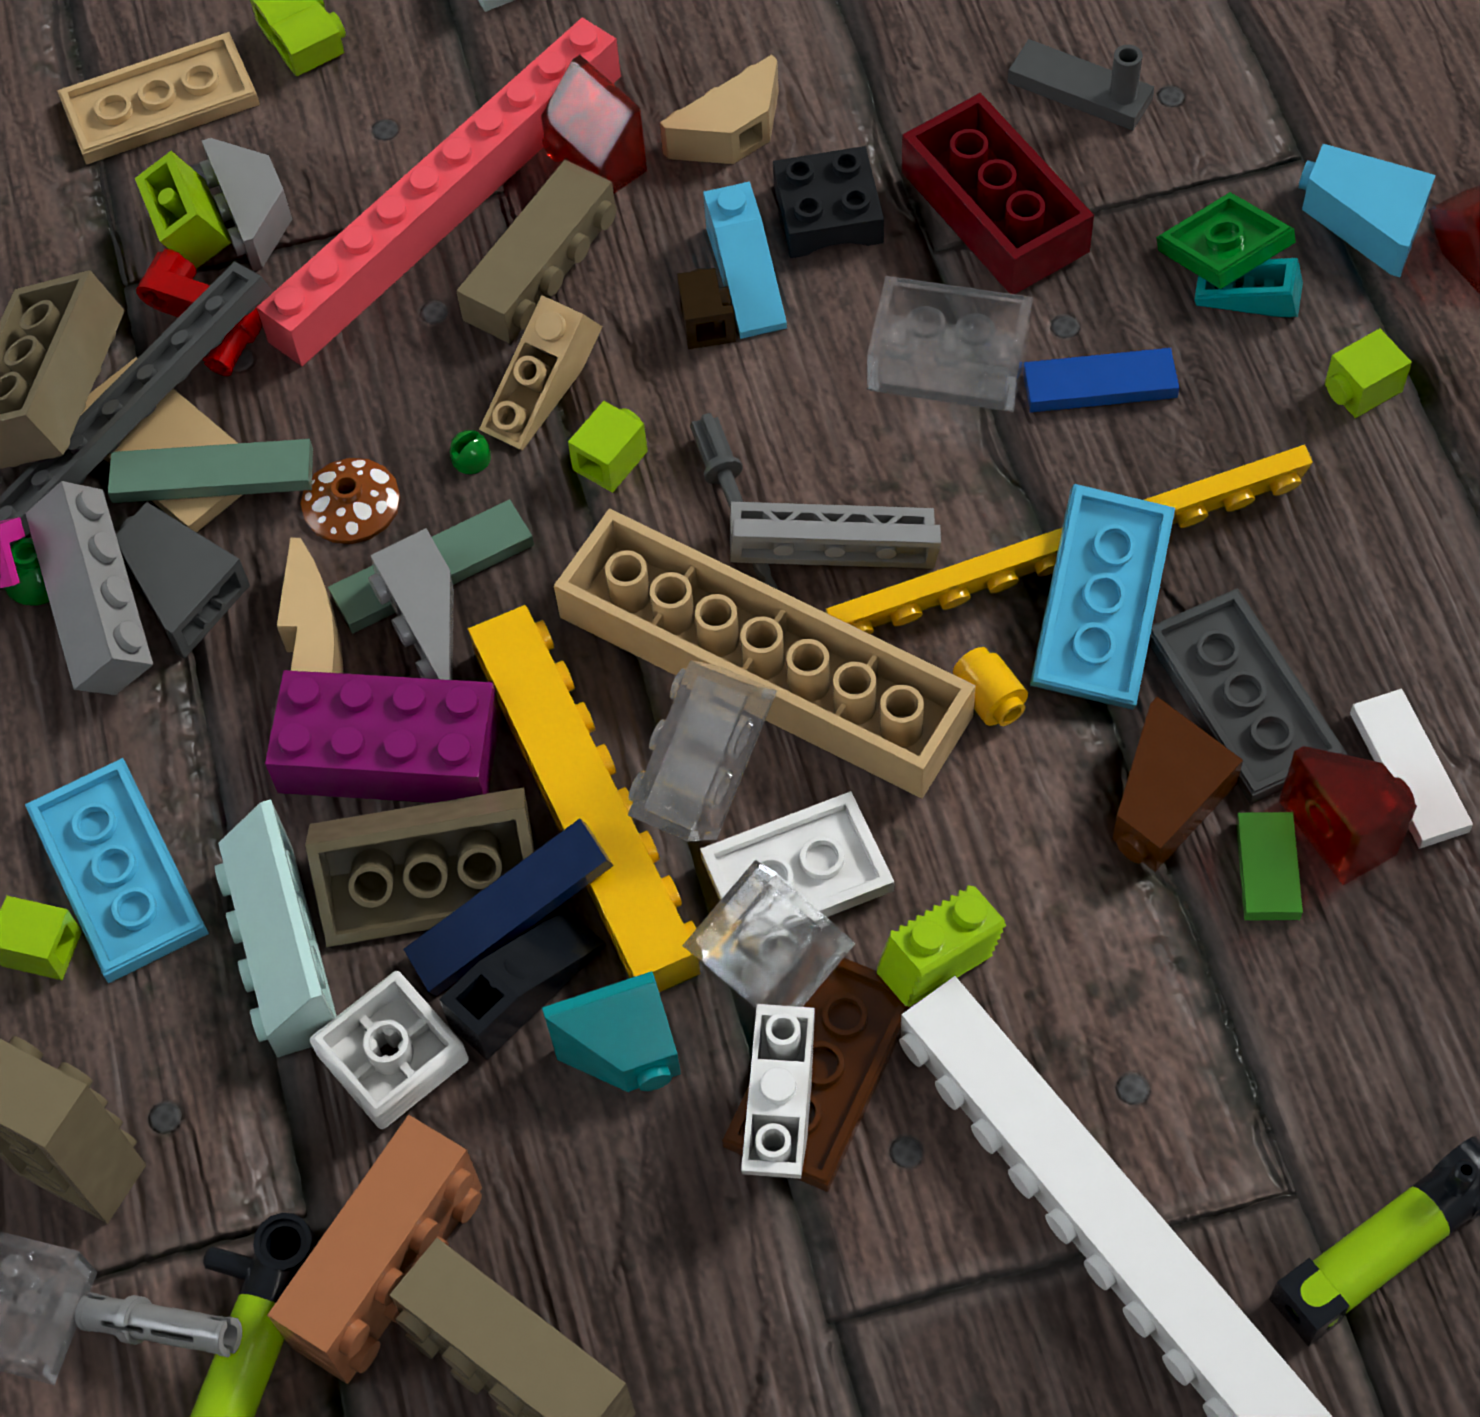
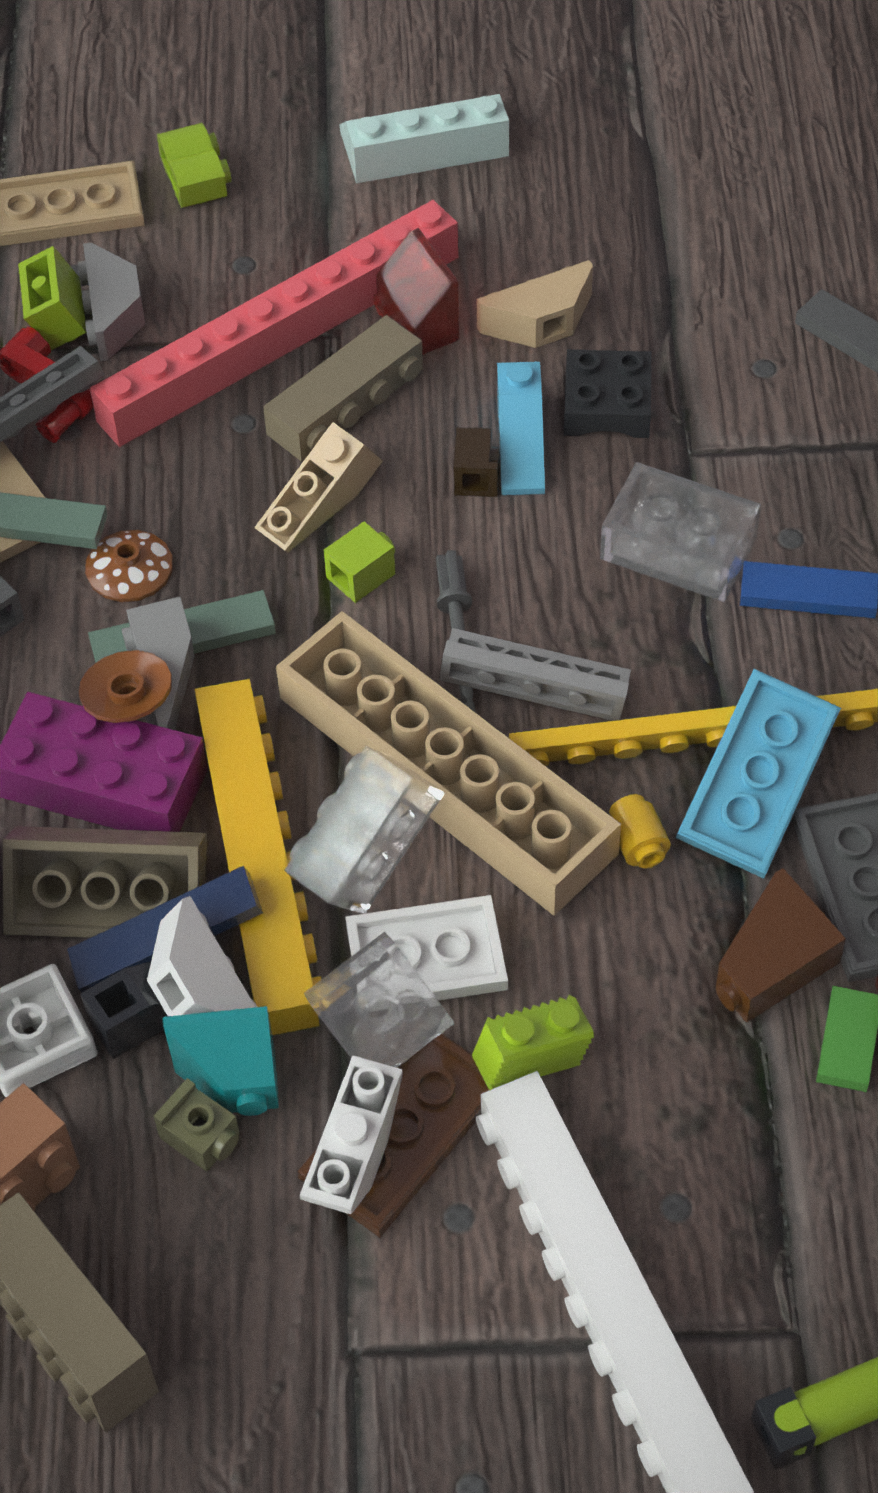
camera: 10 degrees right, 5 degrees down
tan slope [277,538,343,674] -> none
green hinge [450,430,491,474] -> none
dark red brick [902,92,1094,296] -> none
none -> dark orange dish [79,650,172,723]
none -> white slope [147,896,258,1016]
none -> olive brick [154,1078,240,1172]

